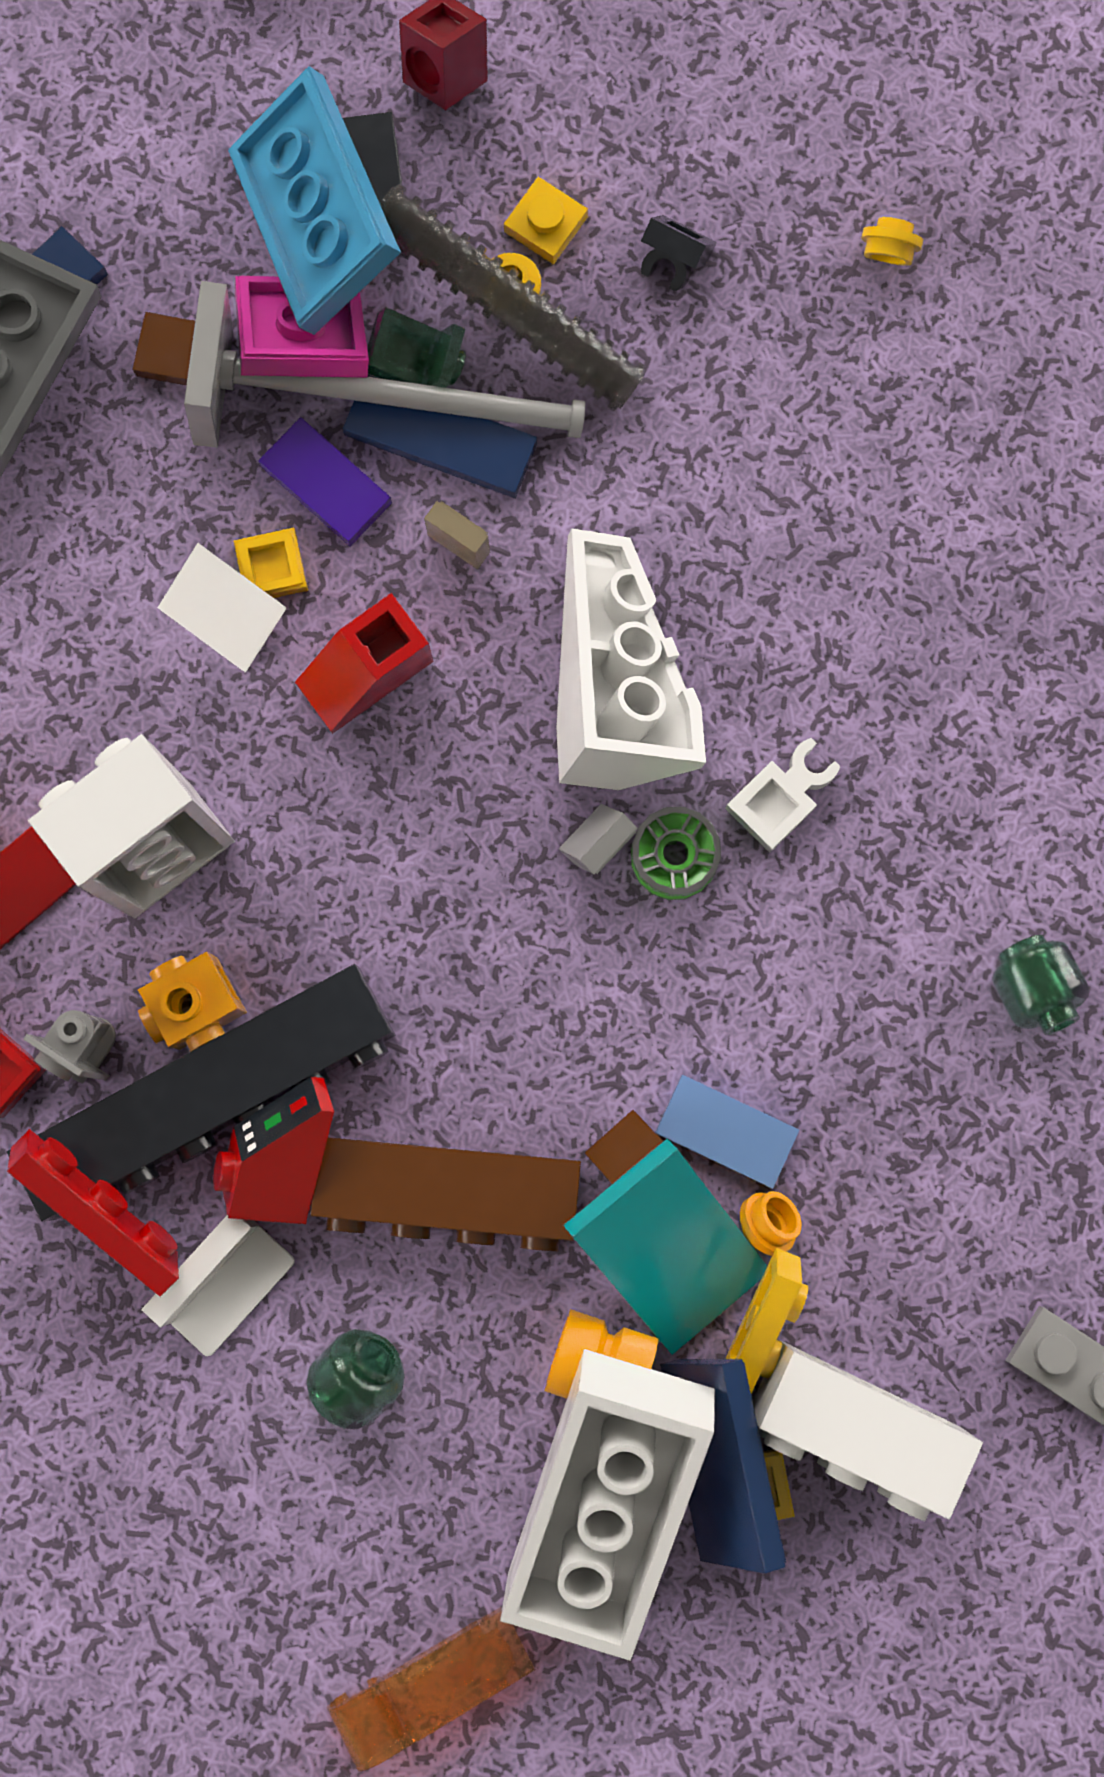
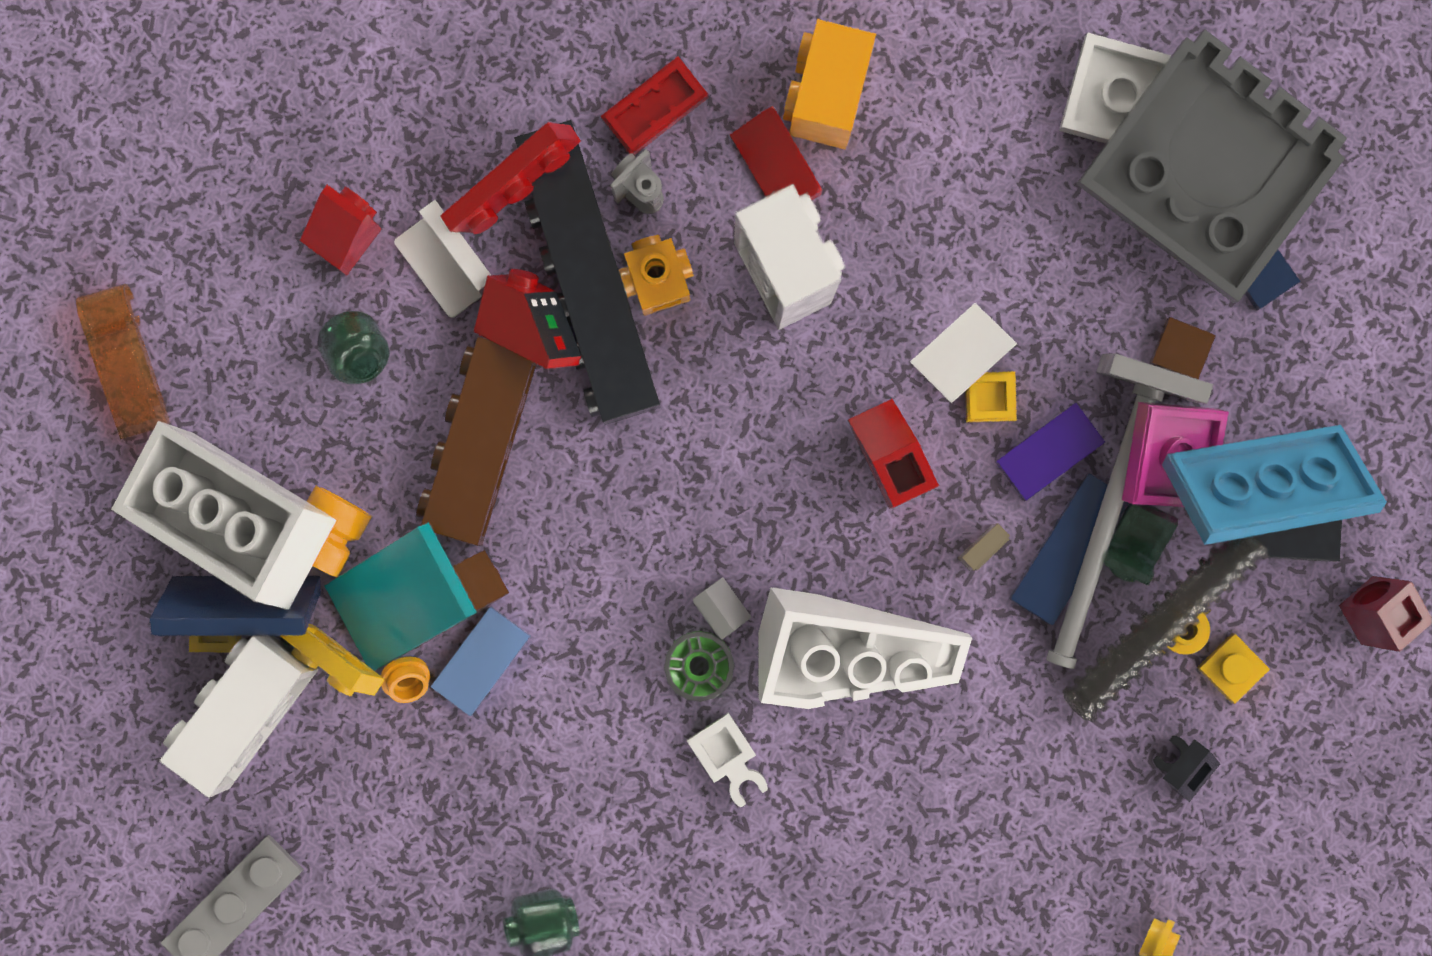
camera: 100 degrees right, 5 degrees up
none -> red slope [300,184,382,276]

